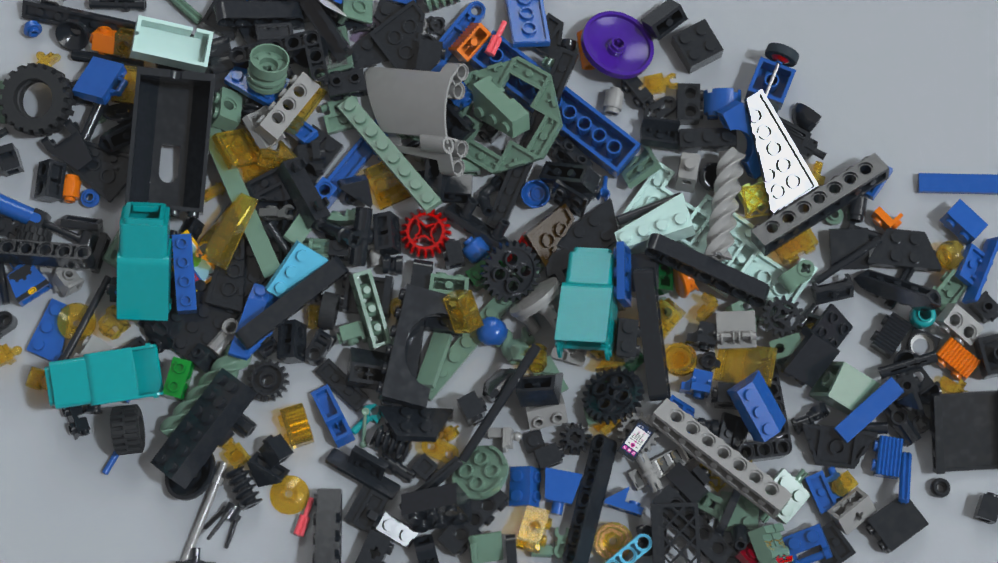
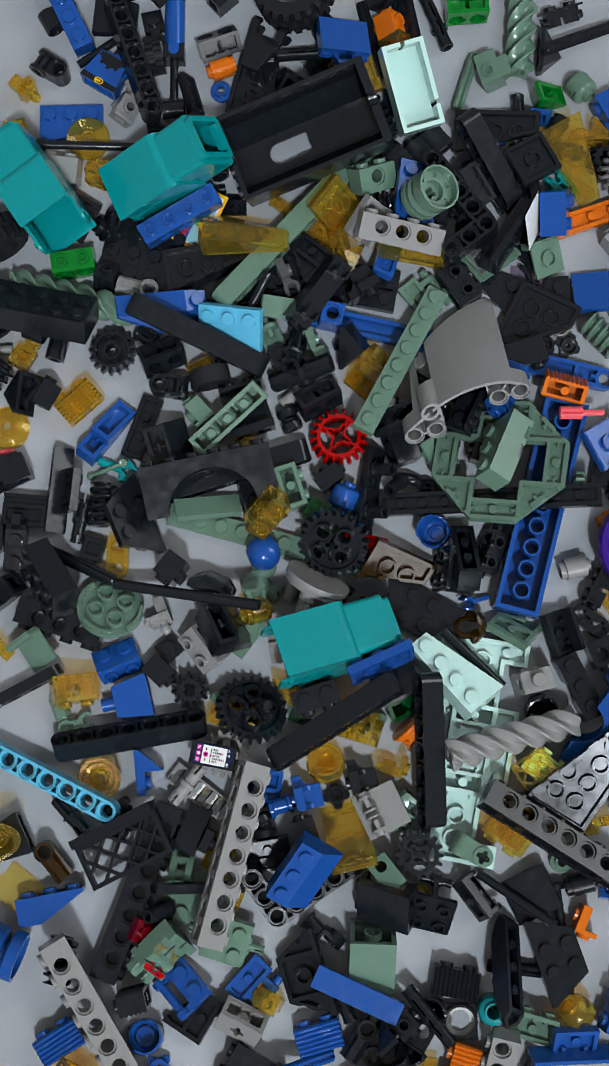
camera: 65 degrees right, 5 degrees up
clear yellow plate [441,425,460,443] -> none
none -> blue bush [267,792,294,819]
none -> dark brown piece [453,611,487,644]

